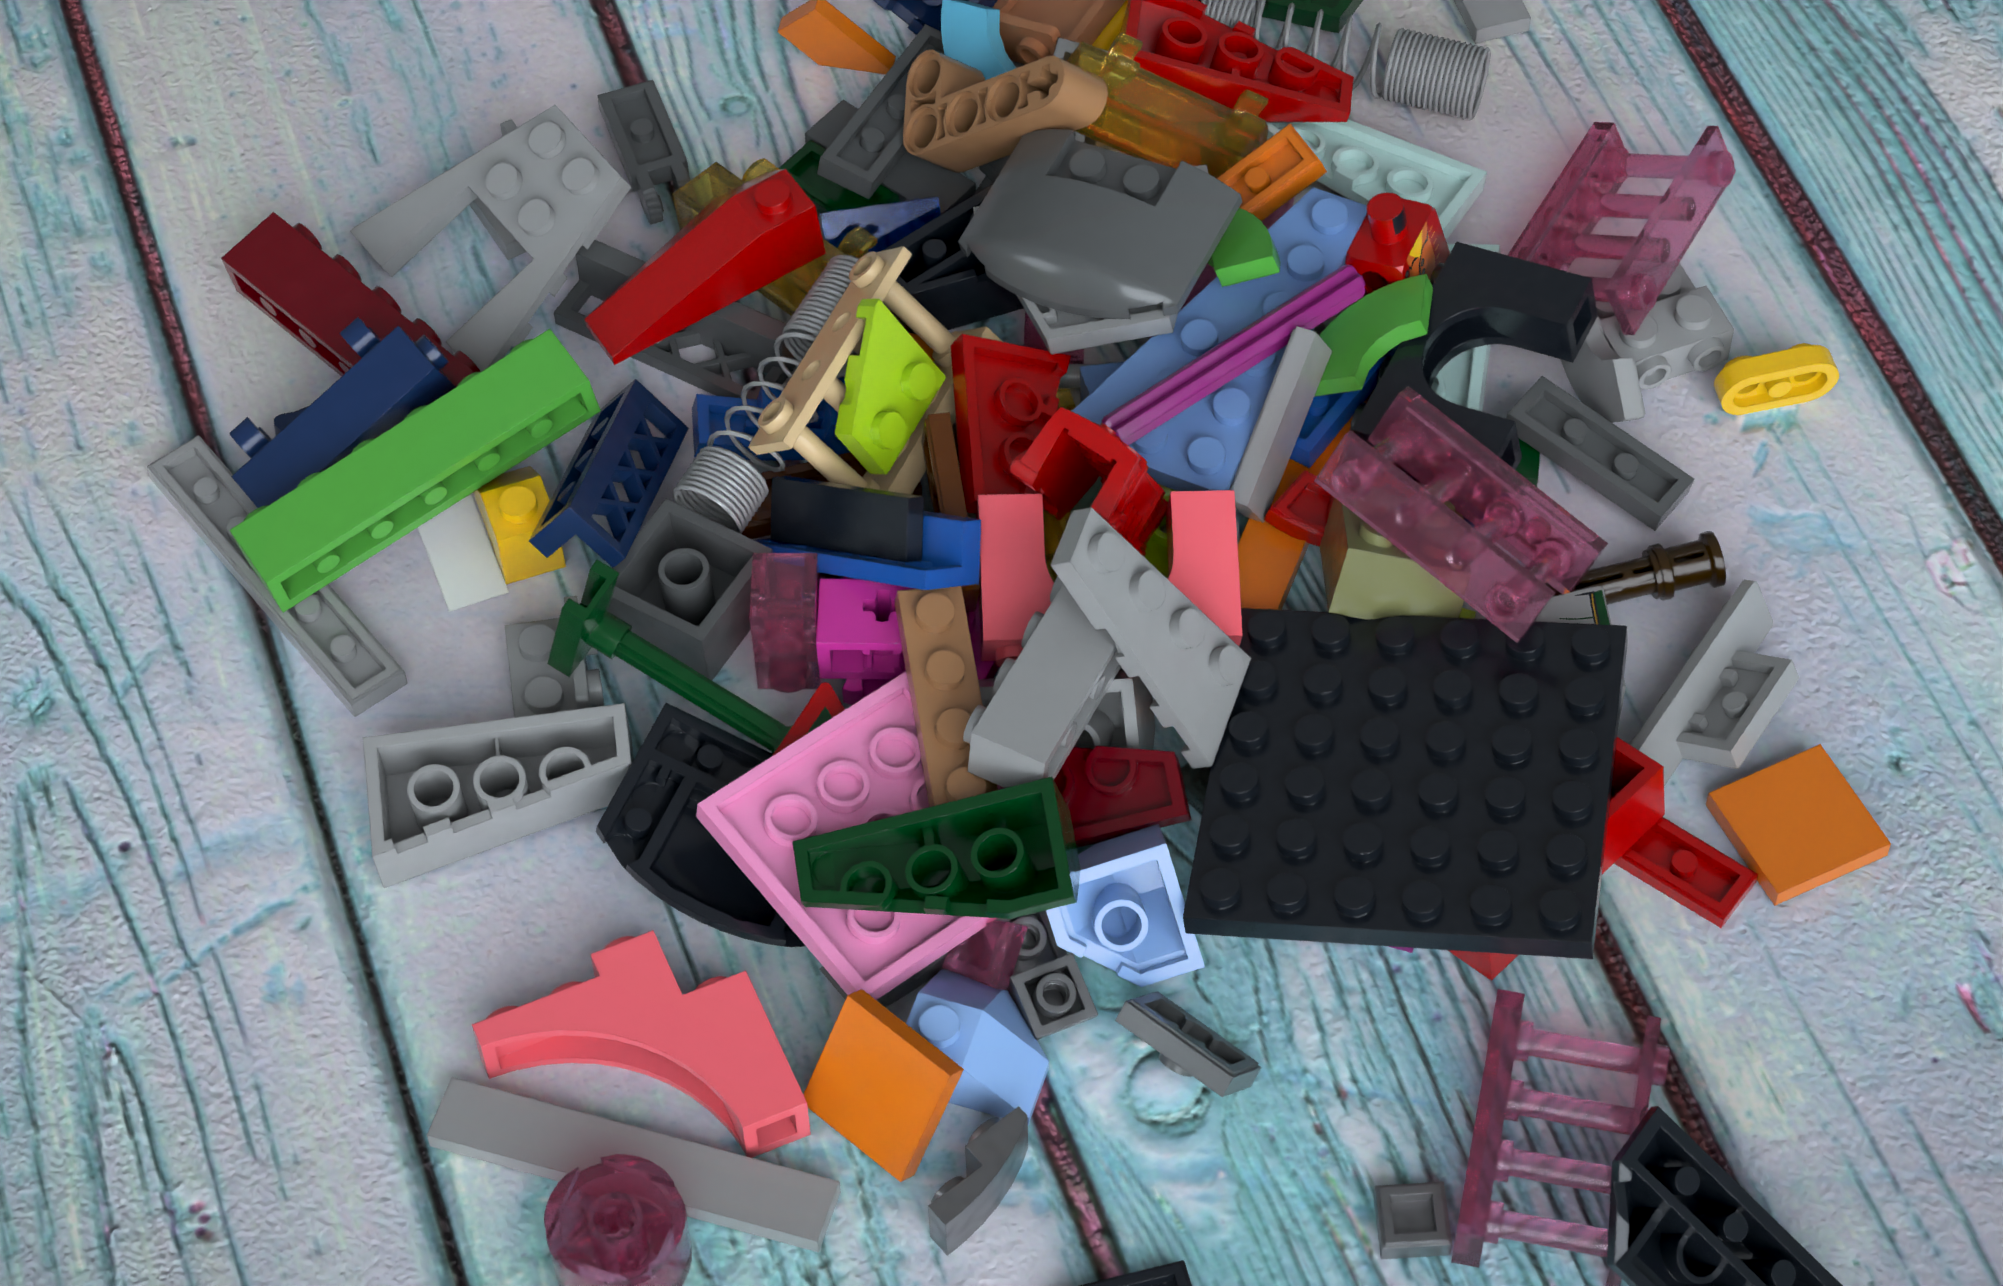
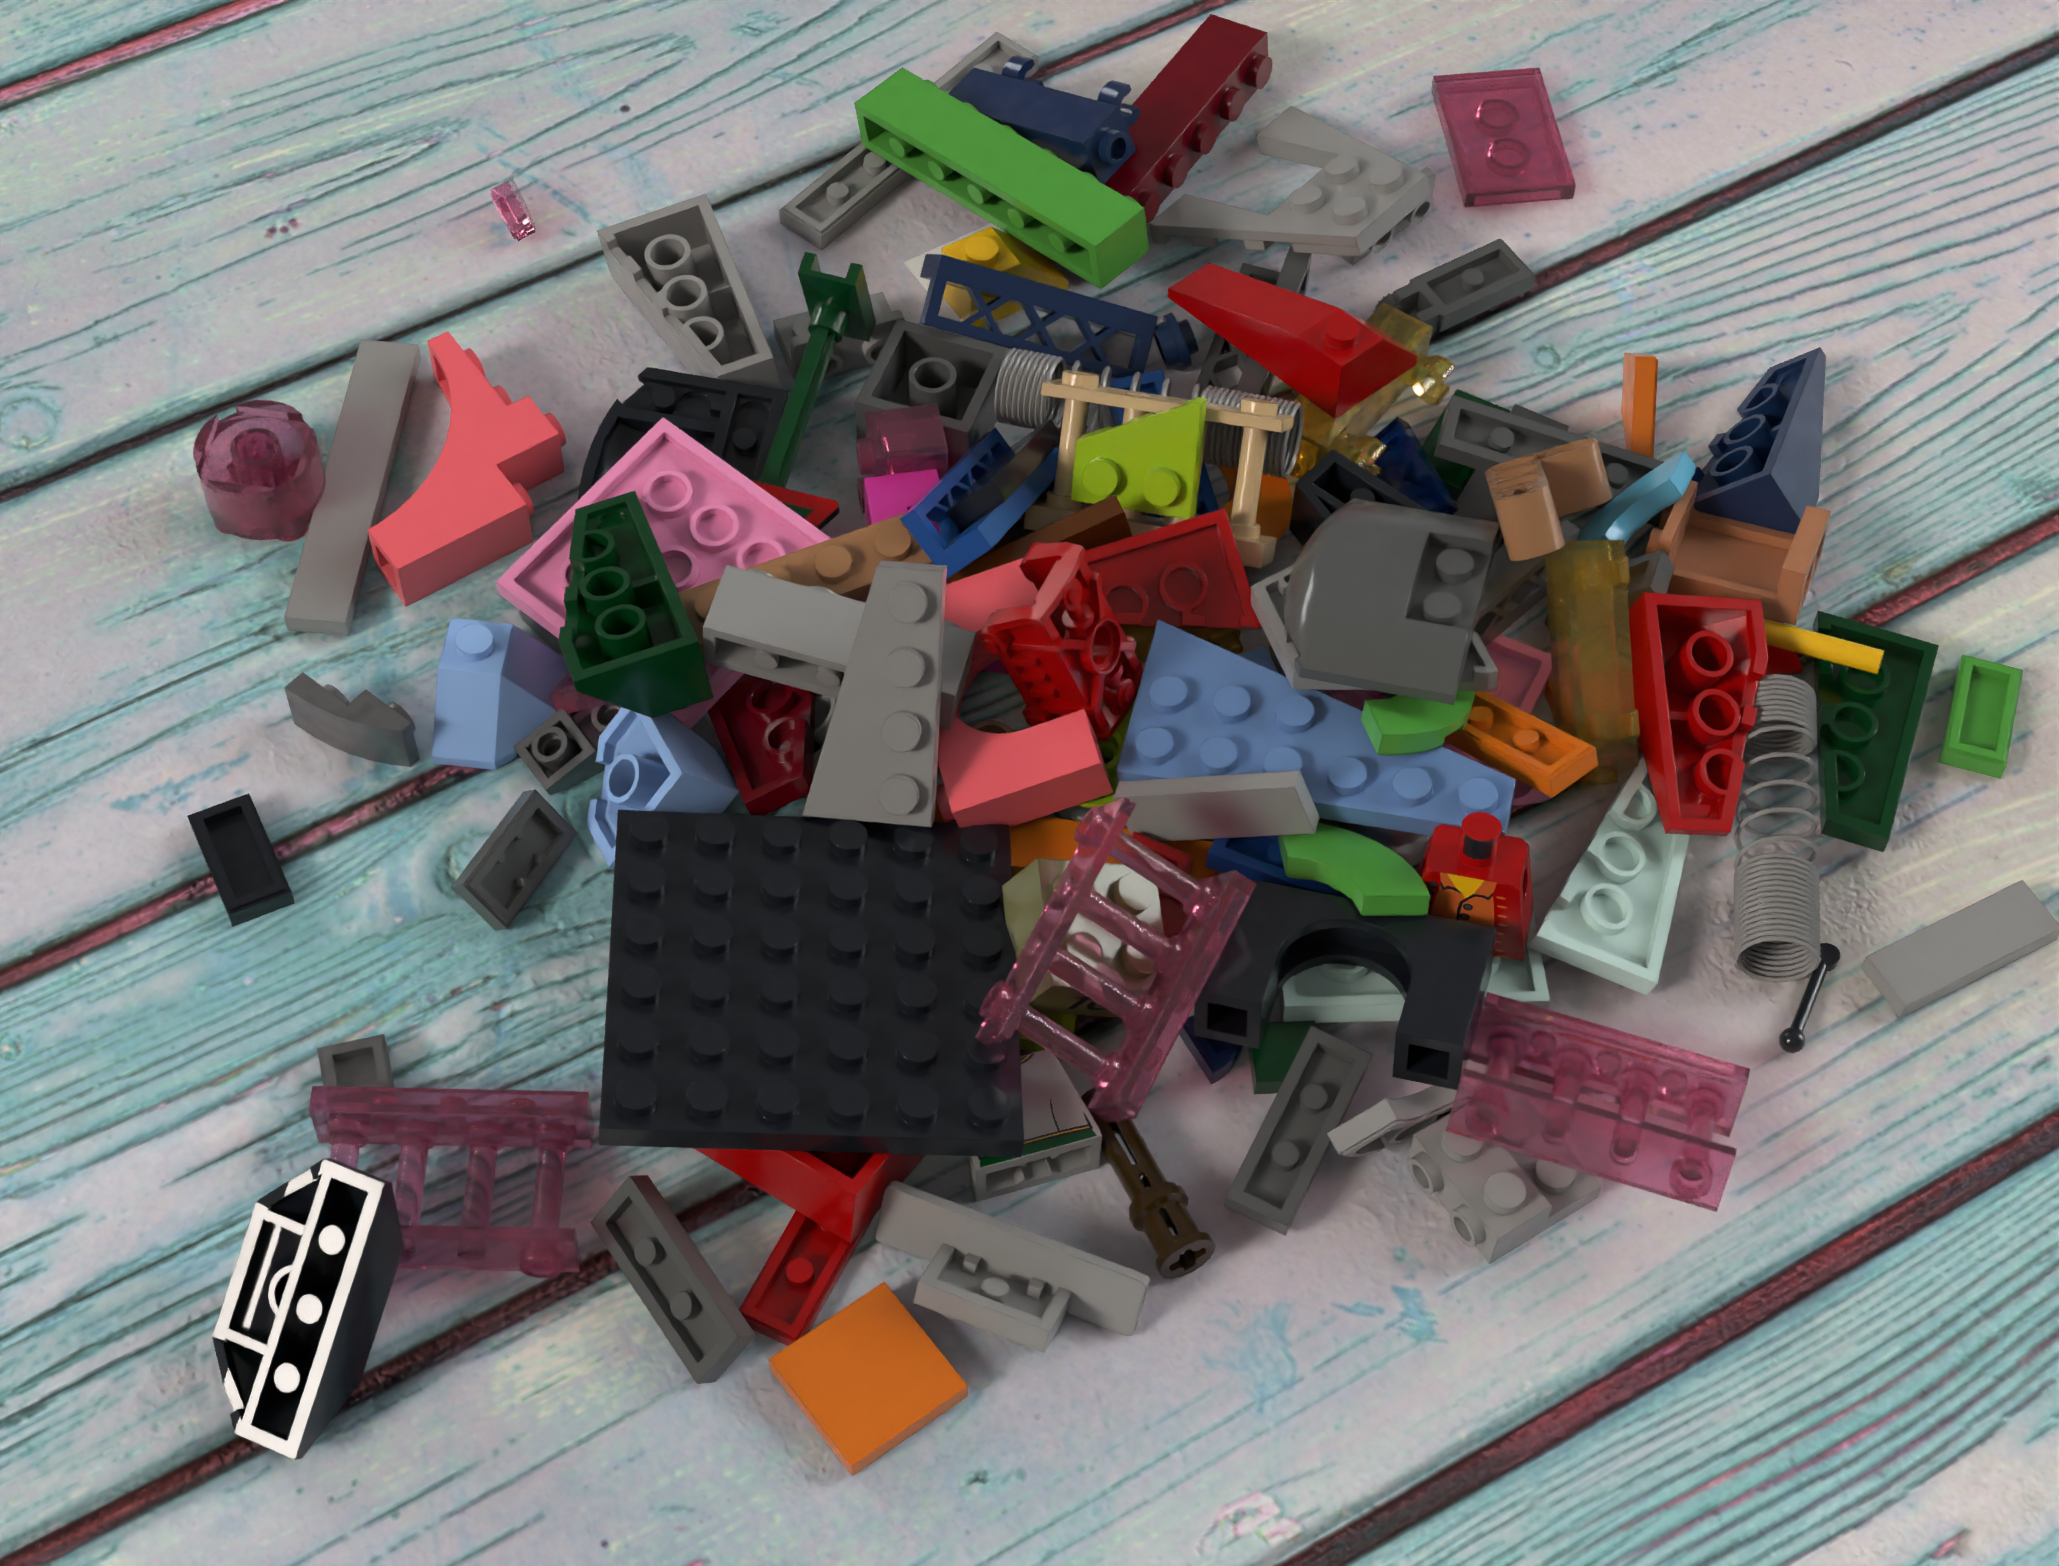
camera: 75 degrees right, 0 degrees up
orange tile [803,989,964,1182] -> none
magenta axle [1101,265,1366,445] -> none
yellow plate [1714,343,1839,415] -> none
none -> clear pink tile [490,178,536,241]
none -> dark grey plate [590,1175,756,1384]
none -> dark blue plate [1153,312,1199,370]
none -> clear pink tile [1431,68,1576,208]
none -> black hinge [1779,943,1840,1053]

